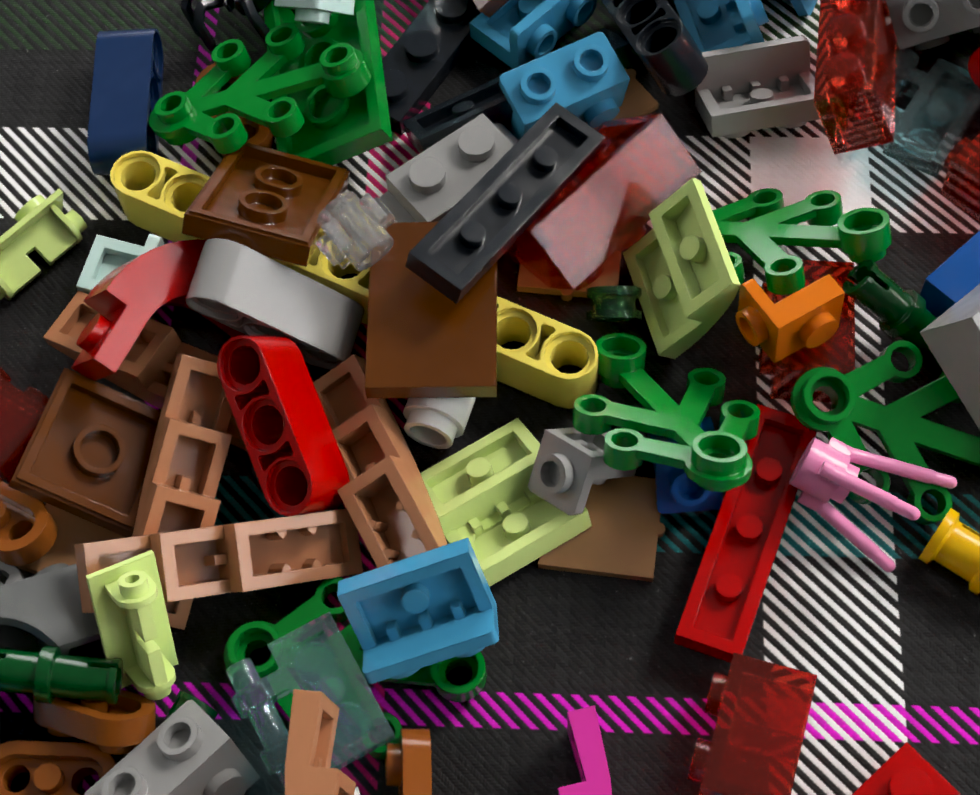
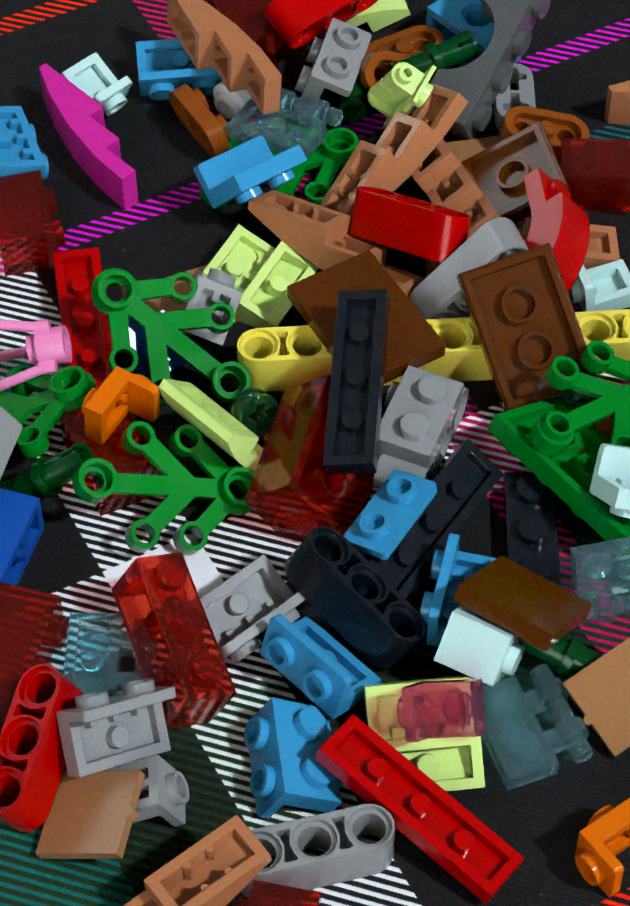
camera: 145 degrees right, 10 degrees down
clear gear [314,191,396,271] -> none

